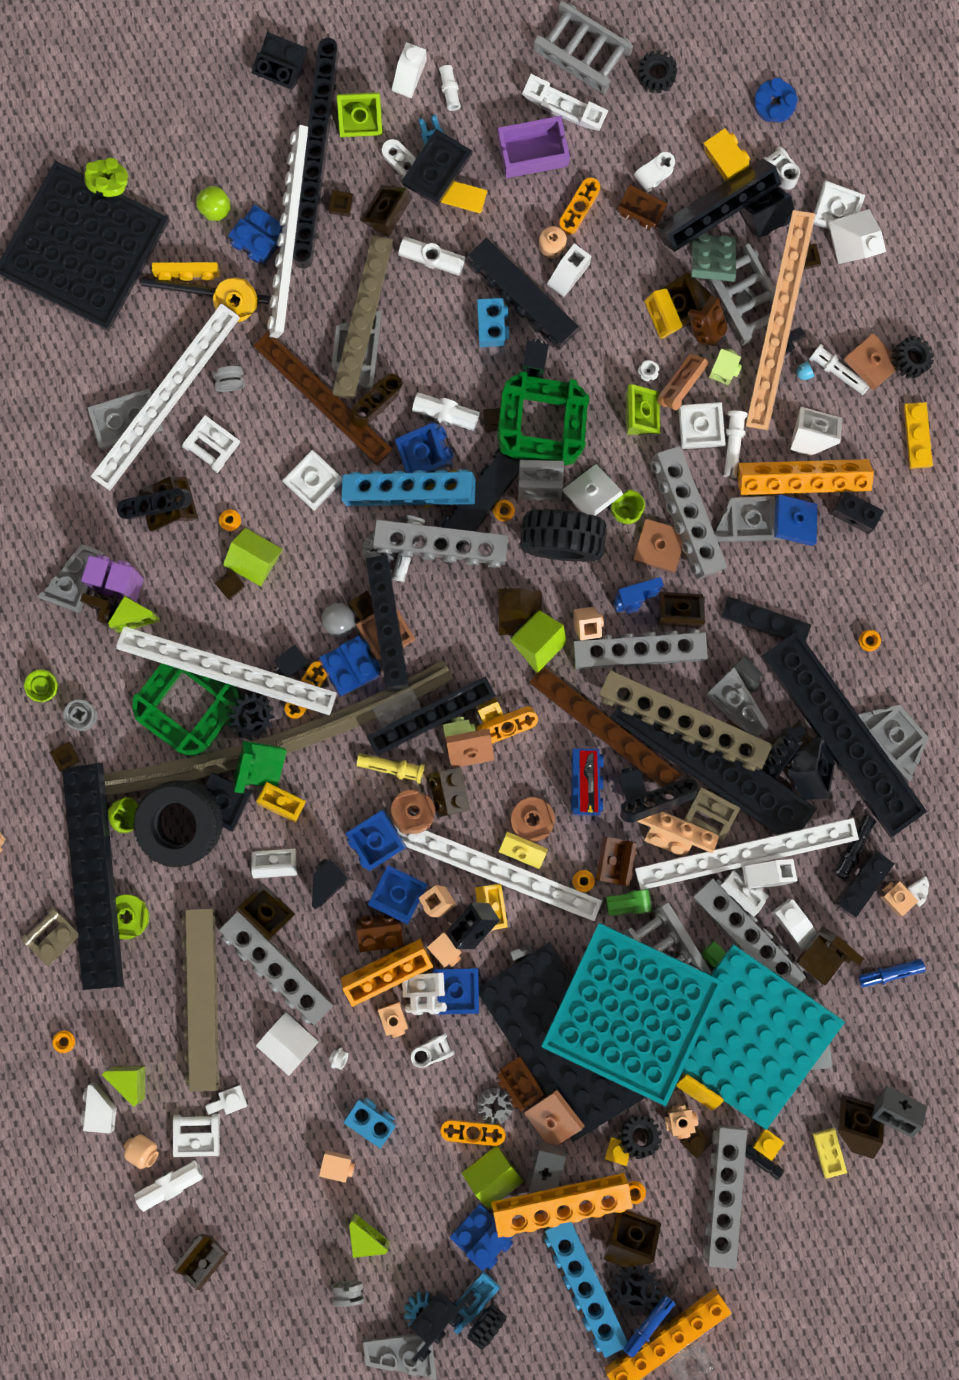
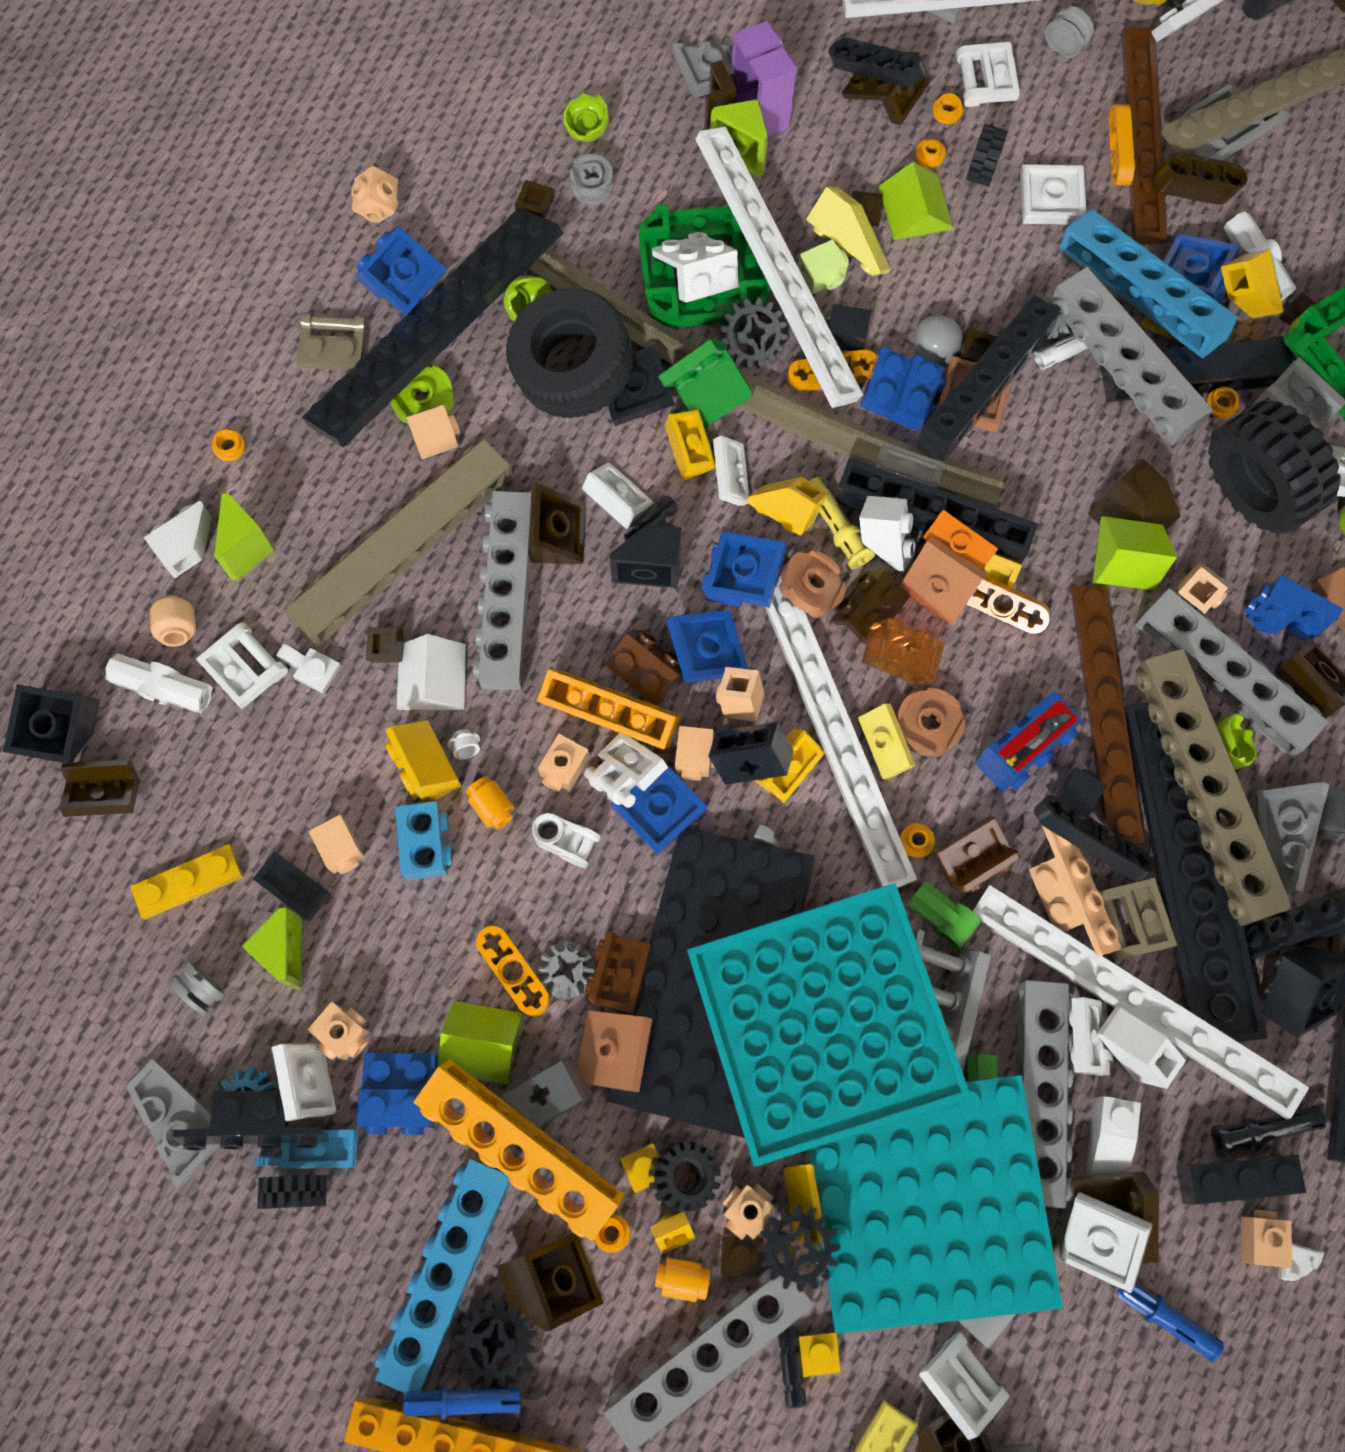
camera: 50 degrees right, 10 degrees down
none -> black slope [3,684,100,764]
none -> yellow plate [130,844,244,920]
none -> black plate [253,851,331,922]
none -> white plate [272,1043,336,1121]
none -> light nougat brick [307,1002,370,1060]
none -> blue plate [356,226,447,316]
none -> dark brown plate [366,627,404,663]
none -> yellow slope [384,720,462,803]
none -> light nougat brick [406,405,460,459]
none -> light orange brick [466,776,515,829]
none -> black axle [623,495,678,541]
none -> yellow plate [650,1211,696,1254]
none -> white bracket [652,232,738,303]
none -> light orange brick [655,1257,711,1302]
none -> white plate [713,435,749,506]
none -> yellow slope [746,476,829,536]
none -> black gear [758,1204,842,1292]
none -> yellowish green brick [798,239,849,295]
none -> light yellow slope [806,187,891,276]
none -> white slope [859,496,915,571]
none -> clear orange brick [862,618,945,686]
none -> white plate [919,1331,1010,1440]
none -> orange plate [923,509,998,570]
none -> light orange plate [932,93,963,124]
none -> black tyre [966,124,1008,187]
none -> white plate [1059,1192,1152,1293]
none -> light orange beam [1108,104,1135,186]
none -> lime hair [1216,713,1257,769]
none -> yellow slope [1221,249,1284,318]

